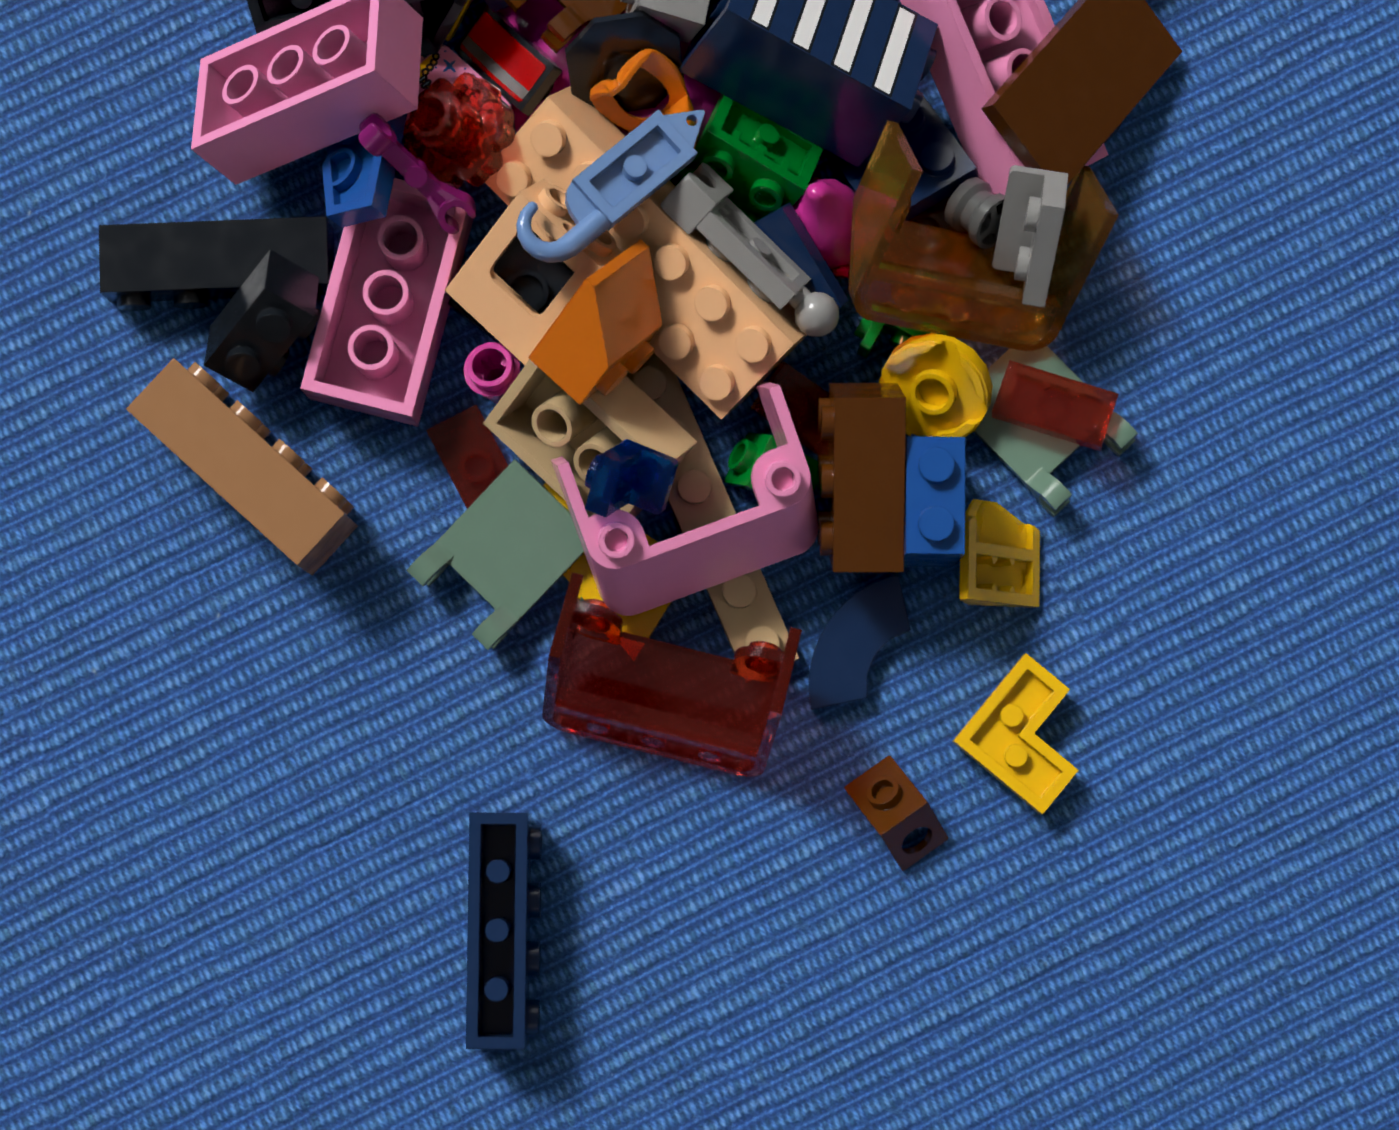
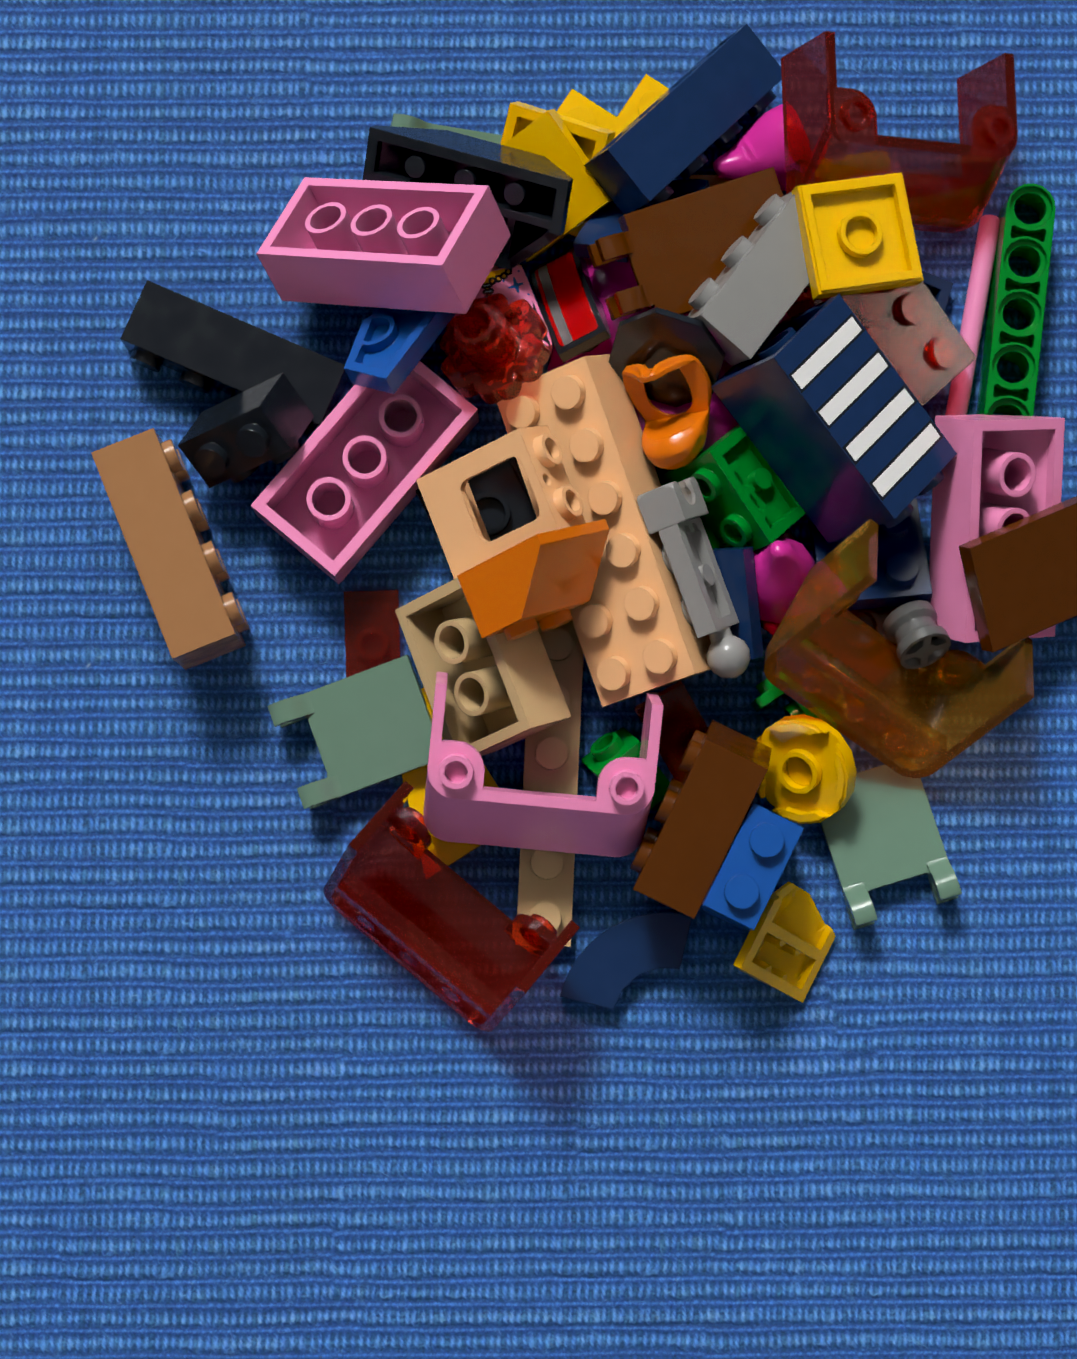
camera: 25 degrees right, 0 degrees up
magenta piece [358,113,476,234] -> none
dark pink cone [464,342,520,404] -> none
dark blue brick [466,812,542,1049] -> none
medium blue plate [516,109,705,263] -> none
clear blue bracket [585,439,678,517] -> none
reddish brown bracket [844,756,948,871] -> none
yellow plate [952,653,1079,815] -> none
light grey bracket [992,165,1068,308] -> none
clear red plate [992,360,1119,451] -> none

